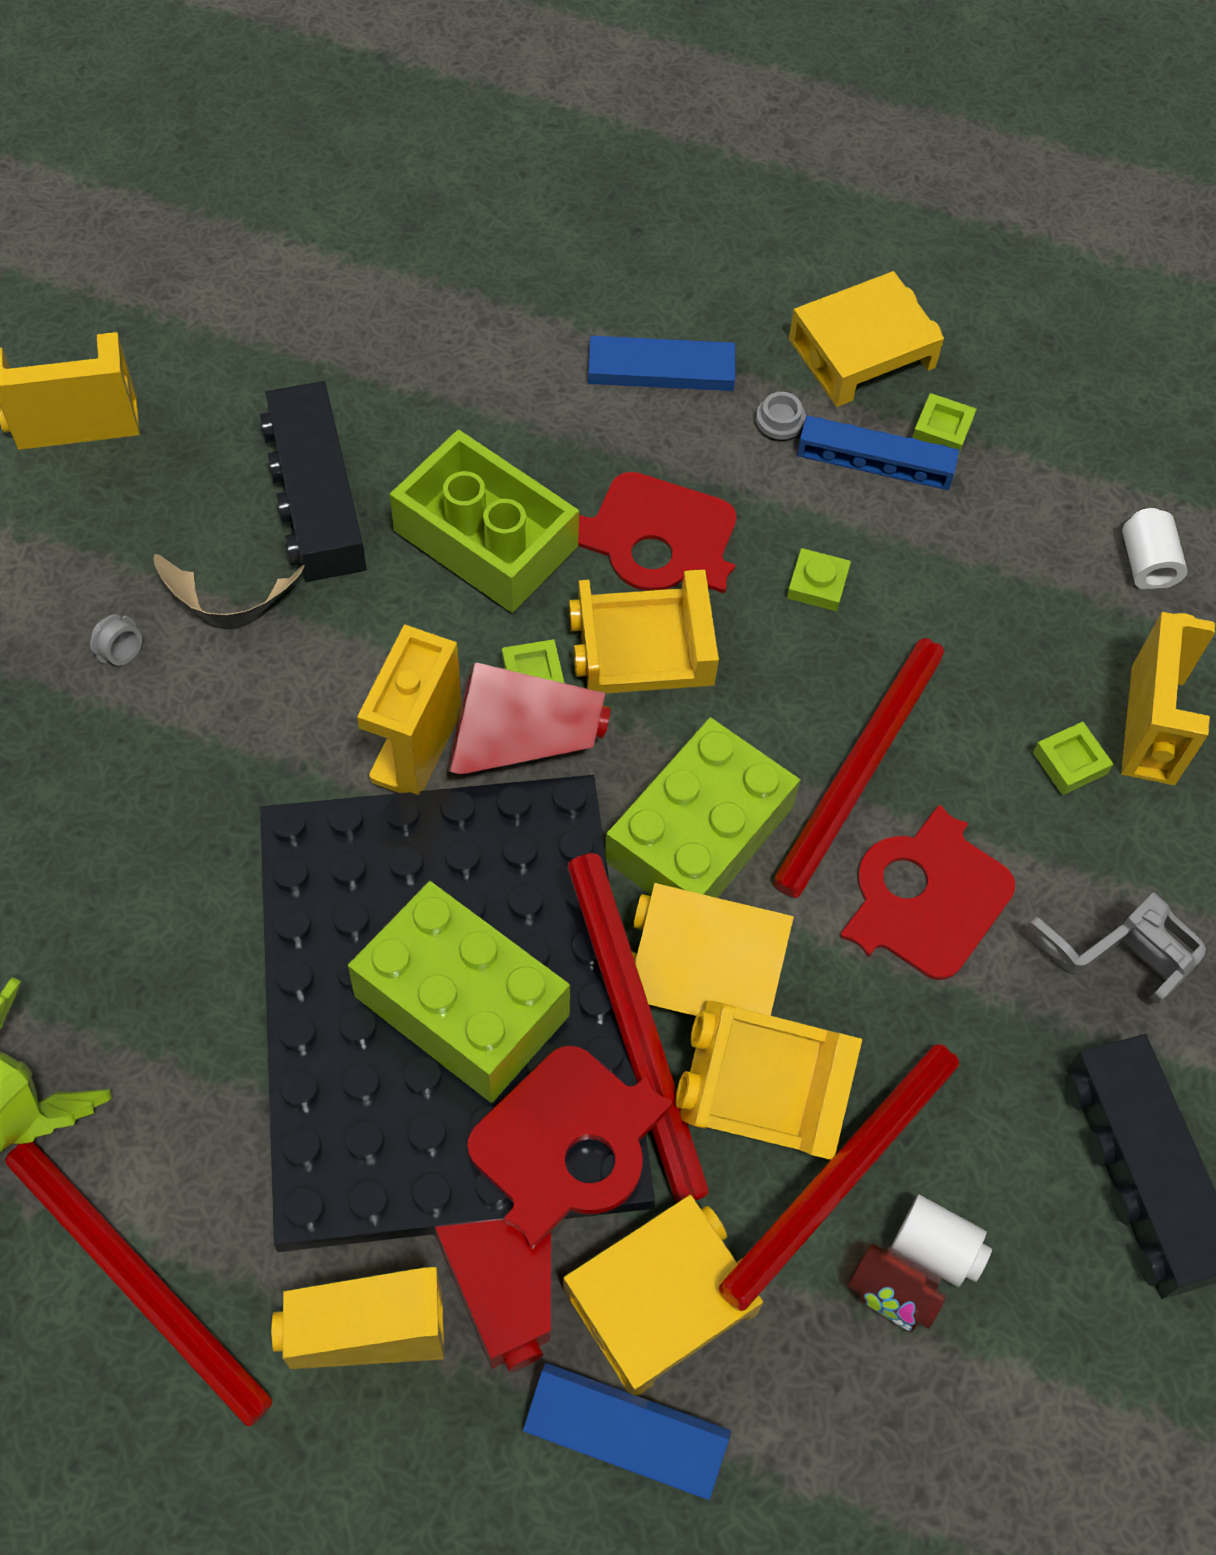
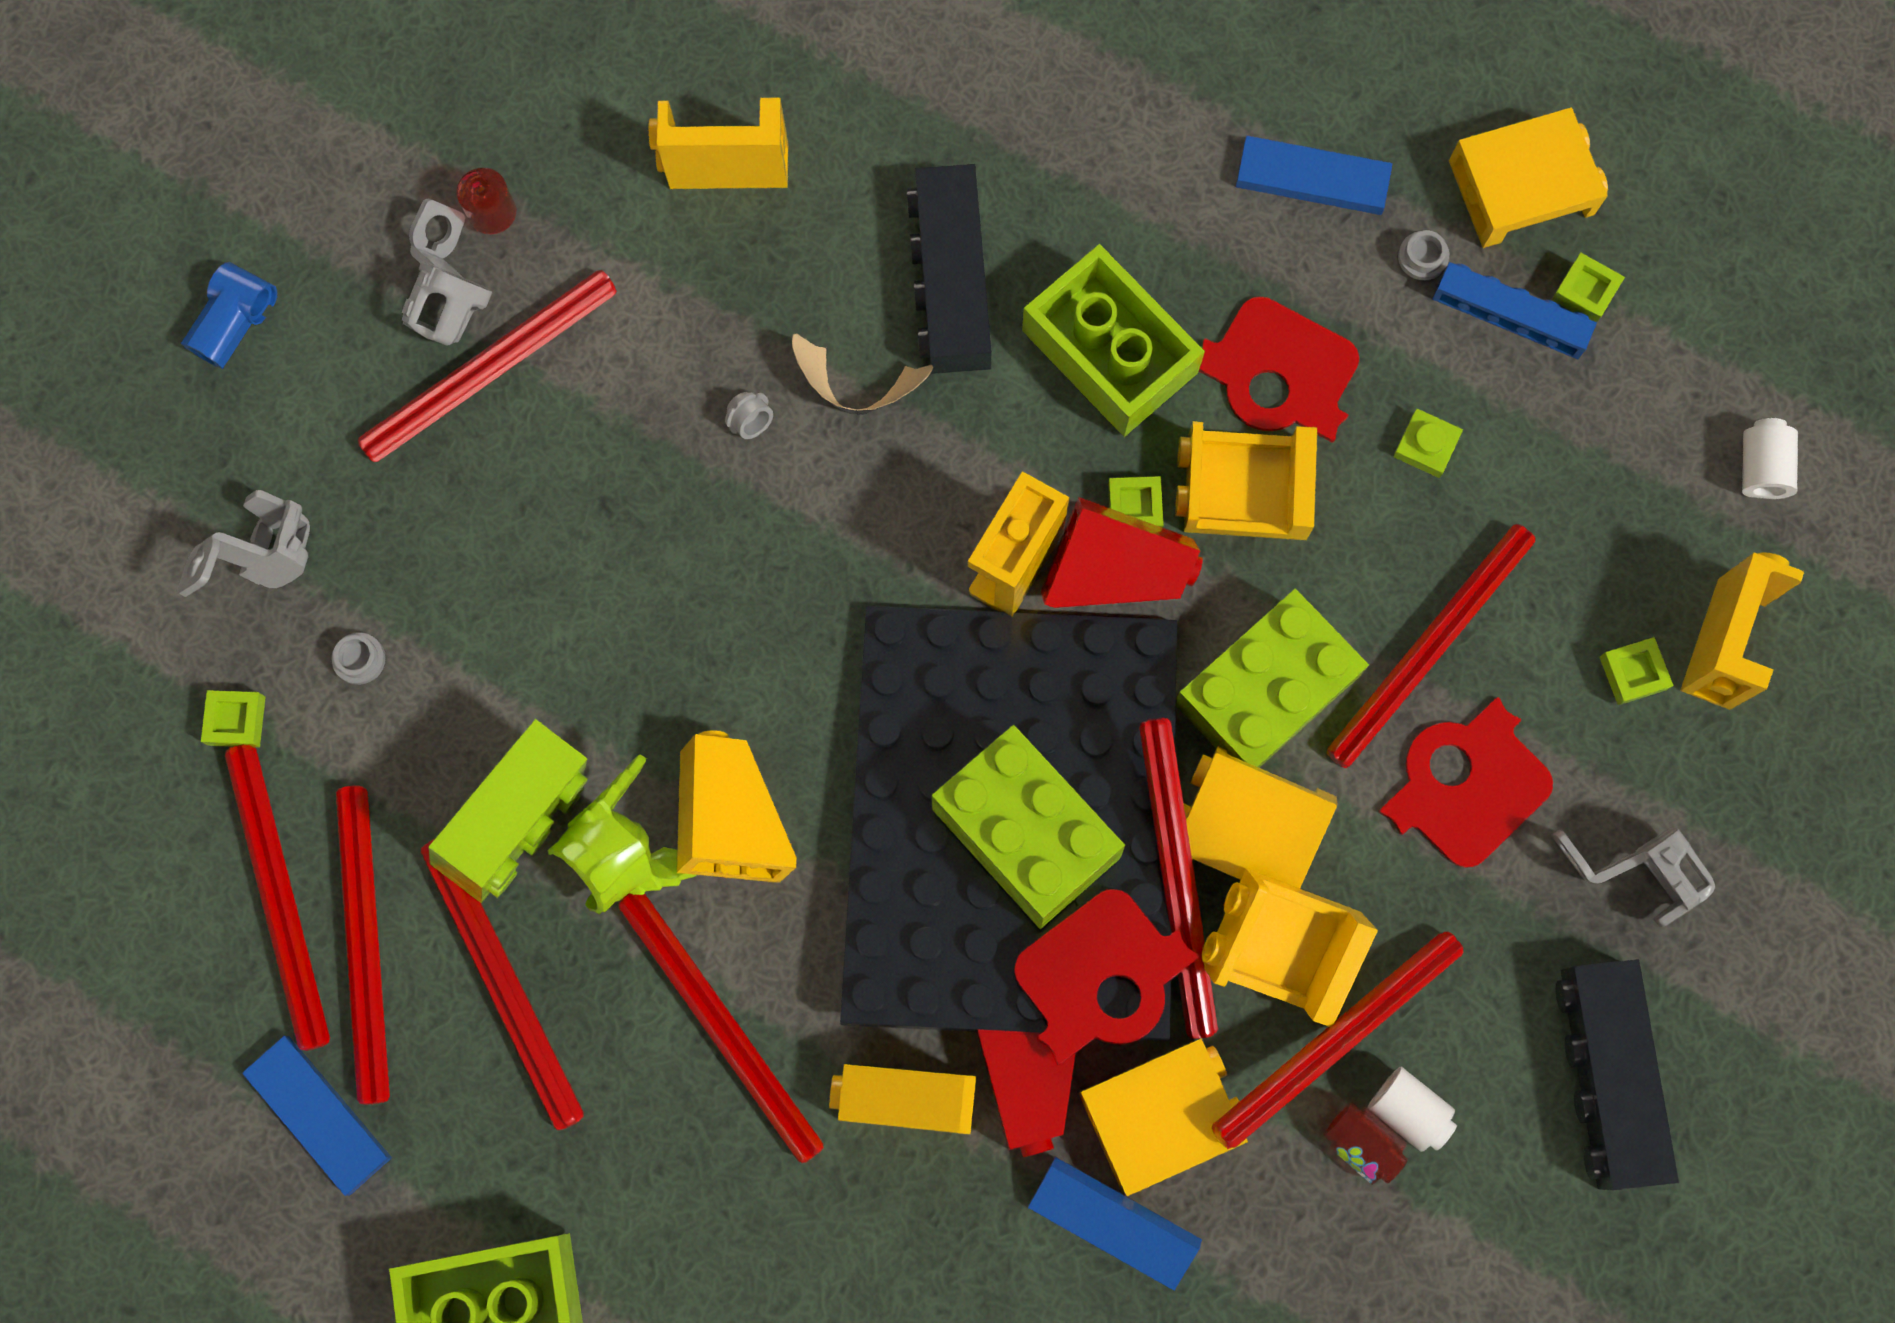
camera: 15 degrees right, 15 degrees up
none -> yellow slope [677,731,796,882]

